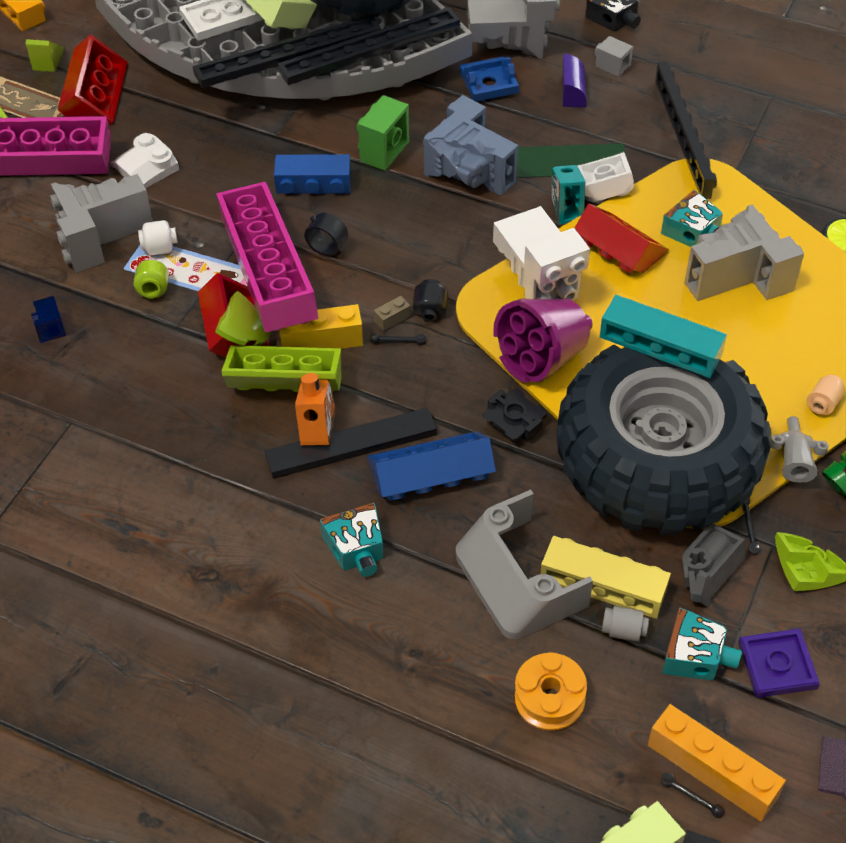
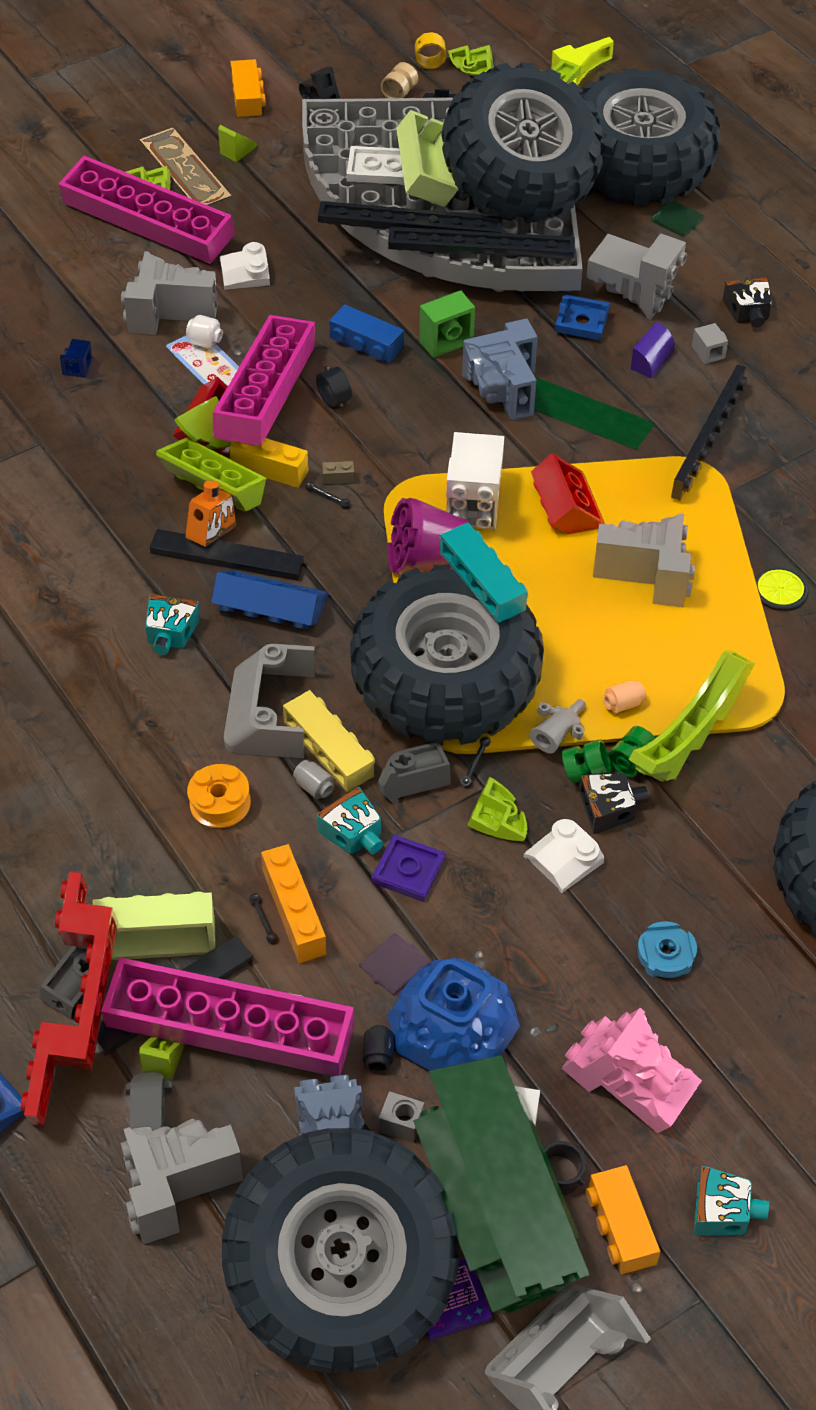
camera: 30 degrees right, 0 degrees up
red slope [57,34,128,125] -> none
lime head [133,259,169,299] -> none
black head [412,279,448,321] -> none
black piece [482,388,548,442] -> none
teal torso [551,165,586,224] -> none
white slope [578,152,634,204] -> none
torso [661,190,723,247] -> none

